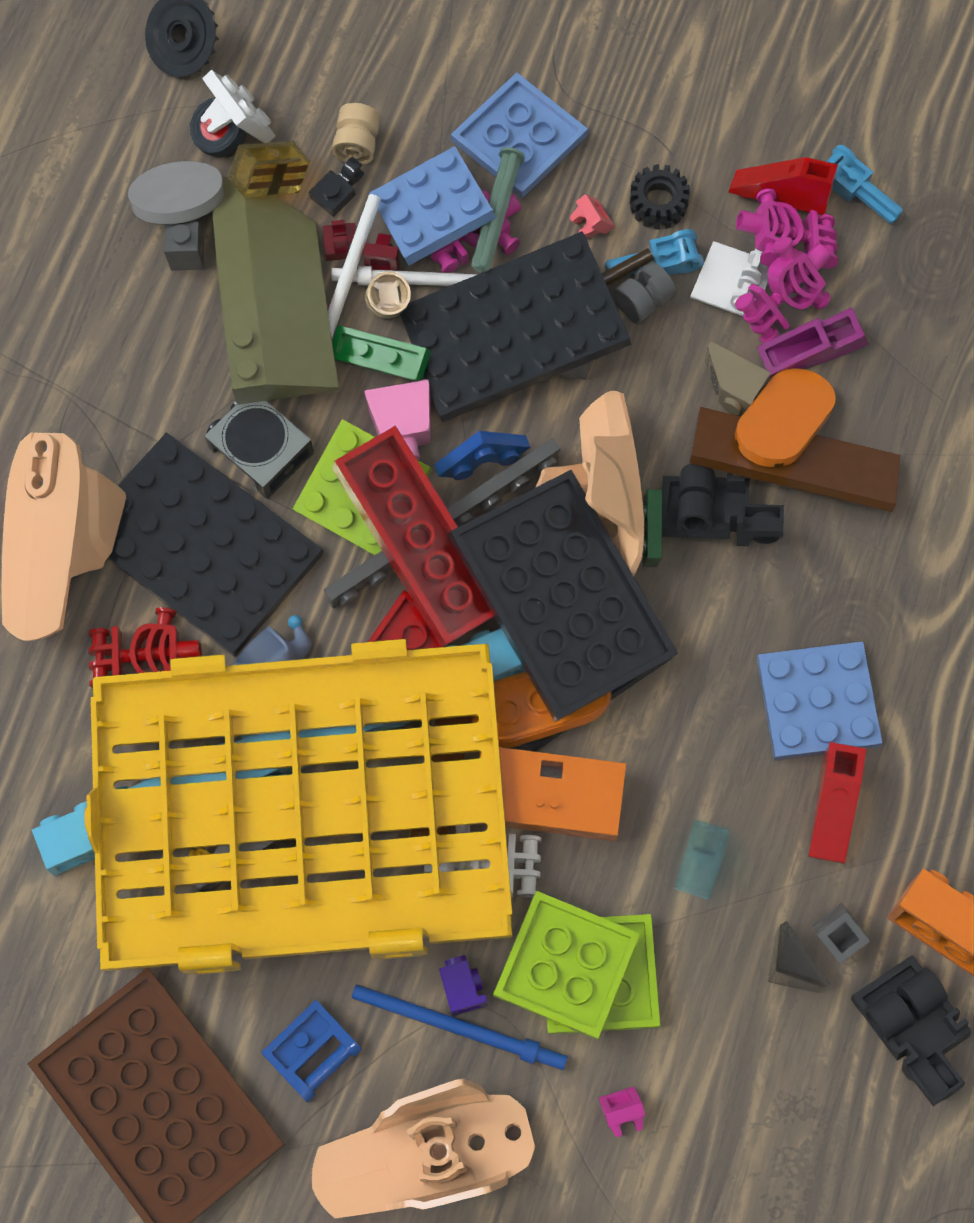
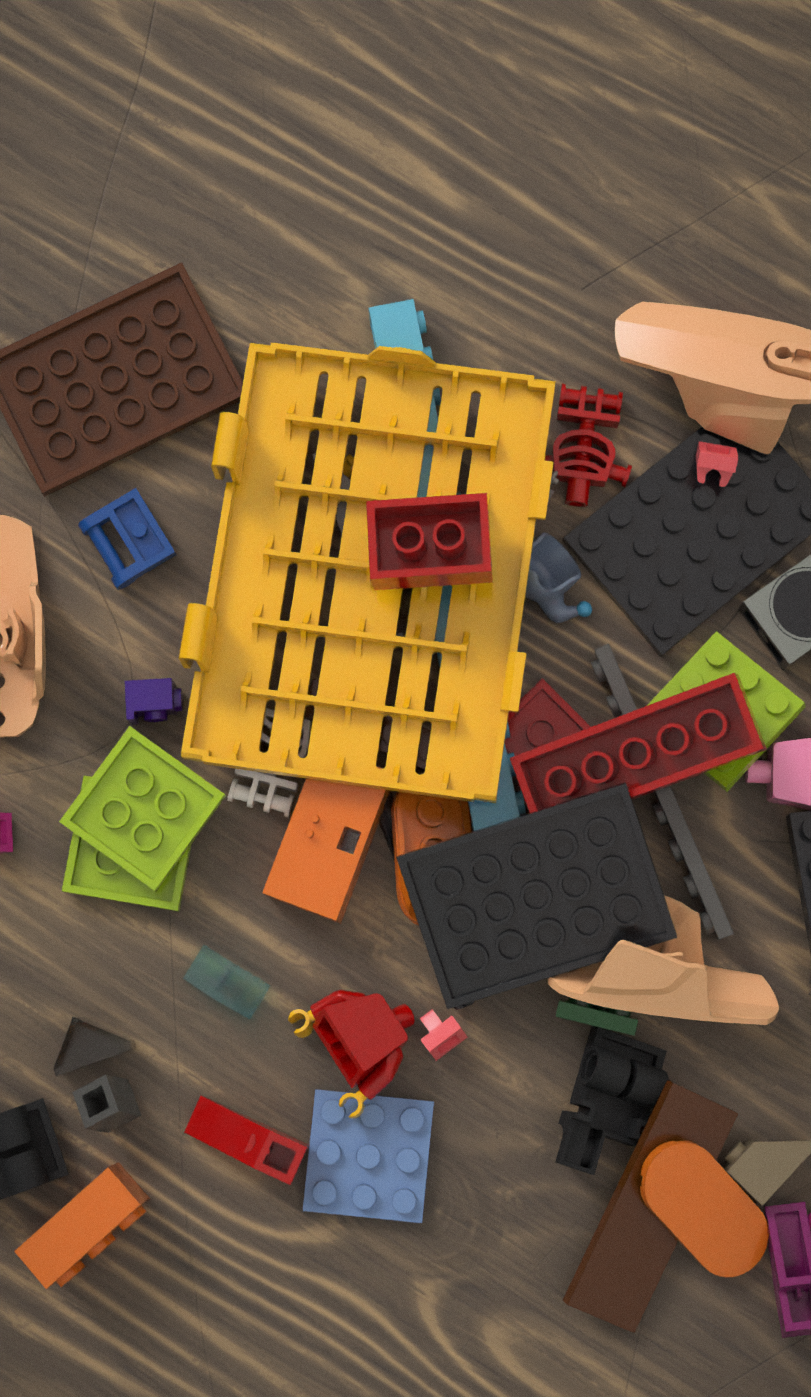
camera: 100 degrees right, 10 degrees up
blue bar [352,984,568,1070] -> none
blue plate [434,431,530,480] -> none
none -> red torso [288,990,415,1119]
none -> red brick [366,493,493,590]
none -> coral tile [420,1009,468,1061]
none -> coral tile [696,441,738,487]

